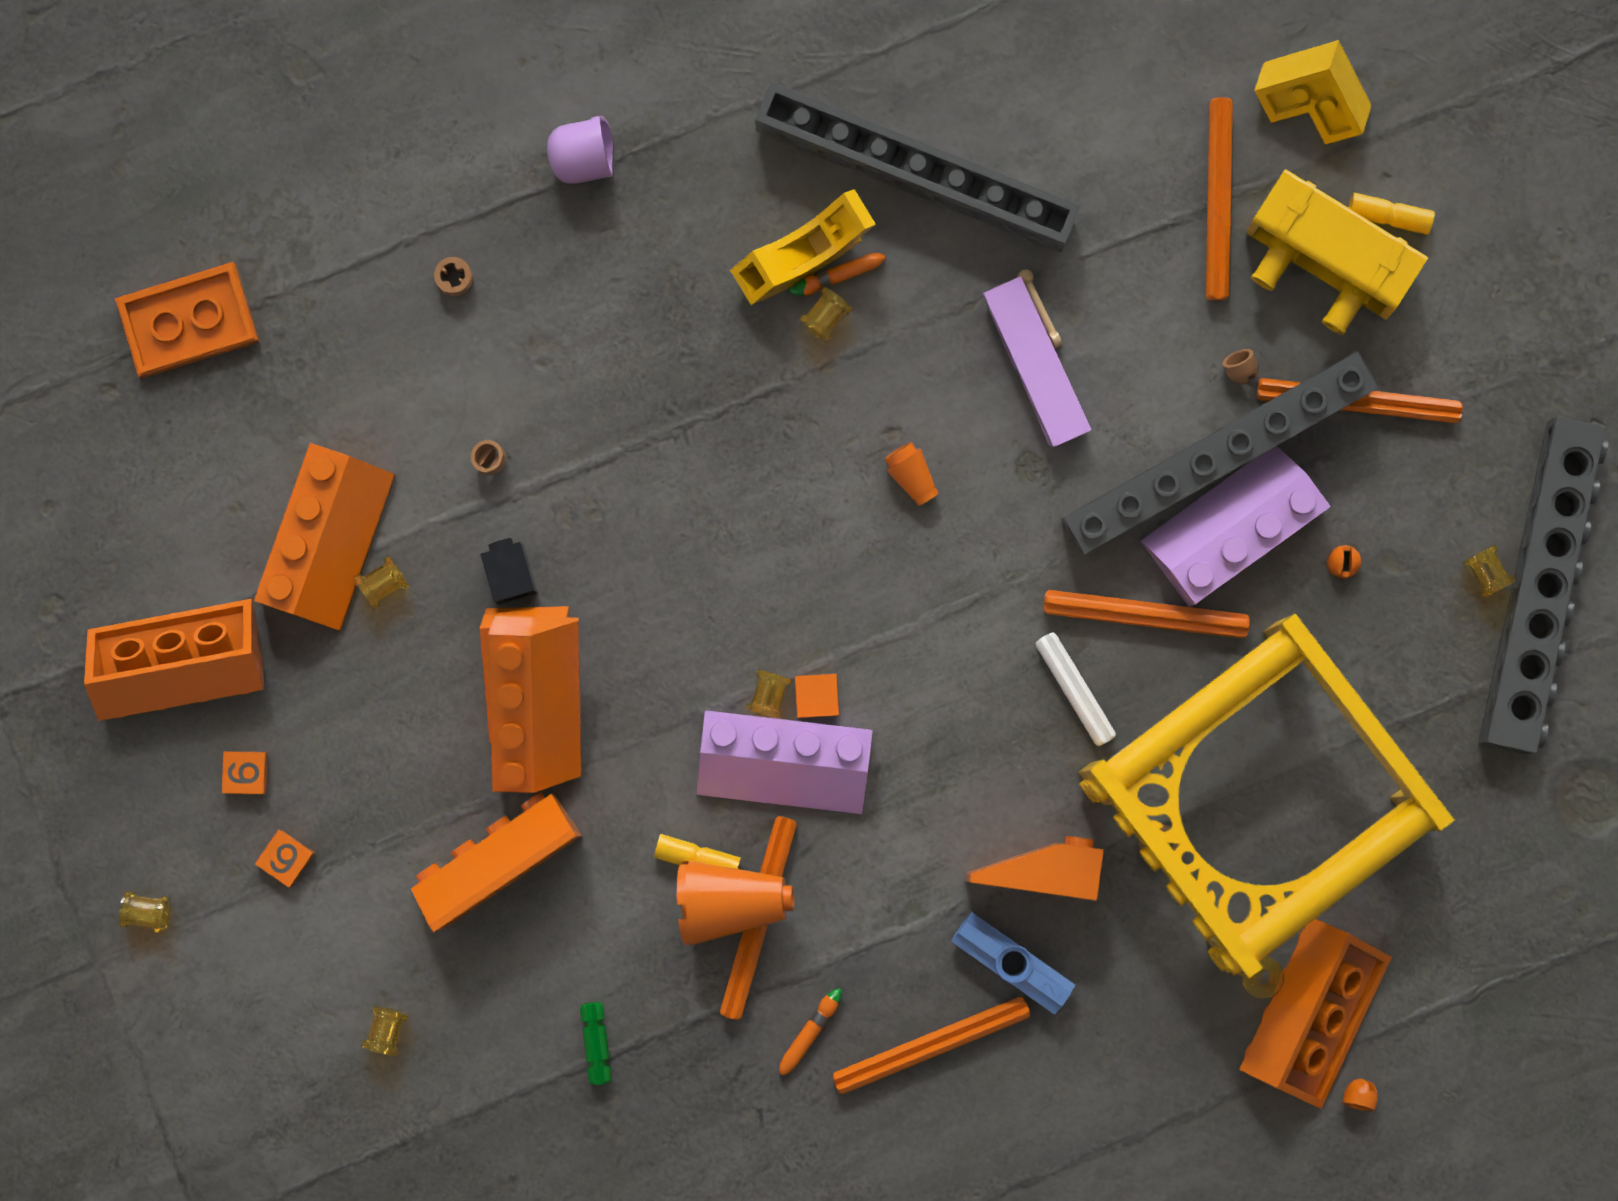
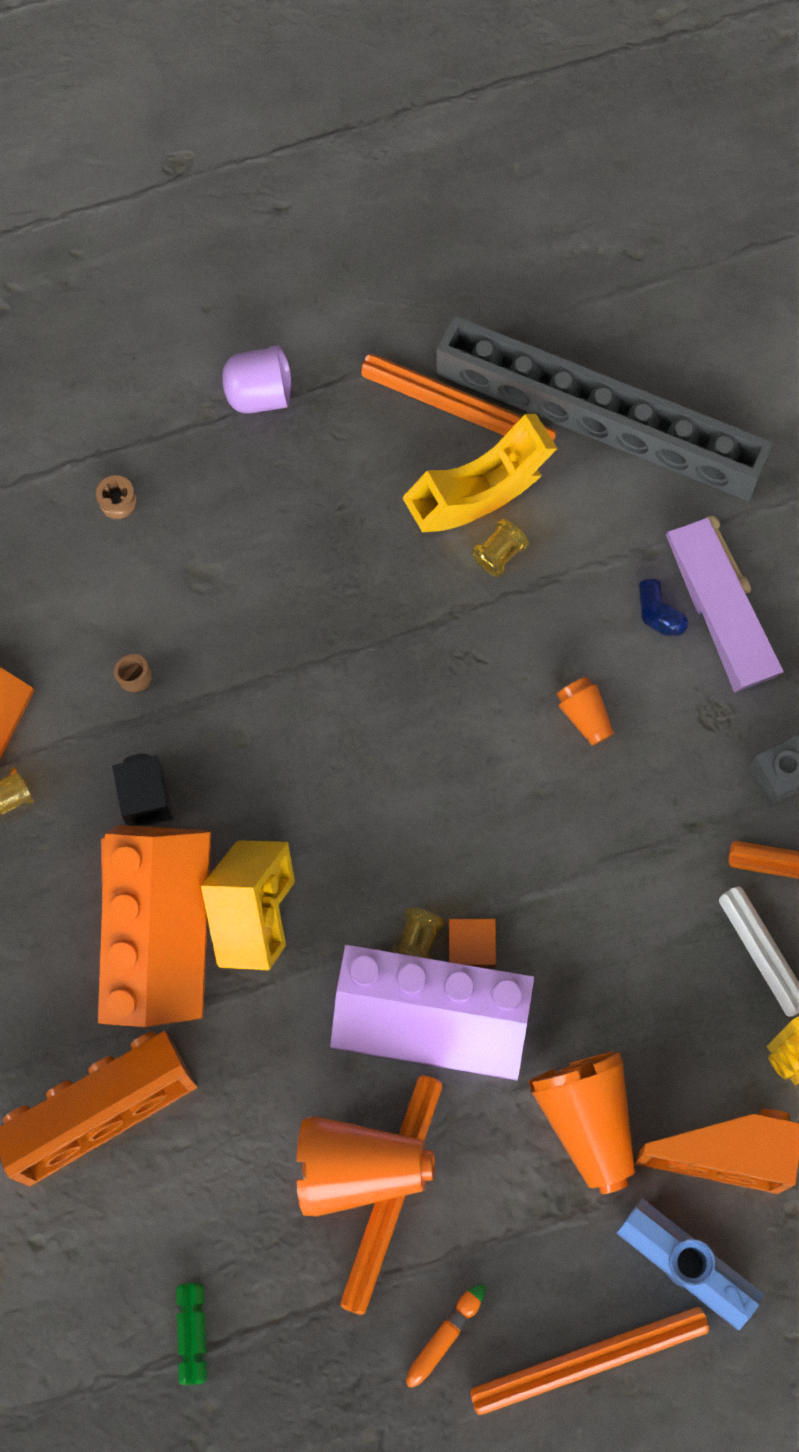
camera: 10 degrees right, 15 degrees down
yellow piece [654,834,741,869] -> none
orange piece [790,253,886,296] -> none
none -> yellow panel [201,840,295,970]
none -> orange axle [361,354,556,442]
none -> orange cone [528,1051,635,1194]
none -> clear blue arm [639,579,688,636]

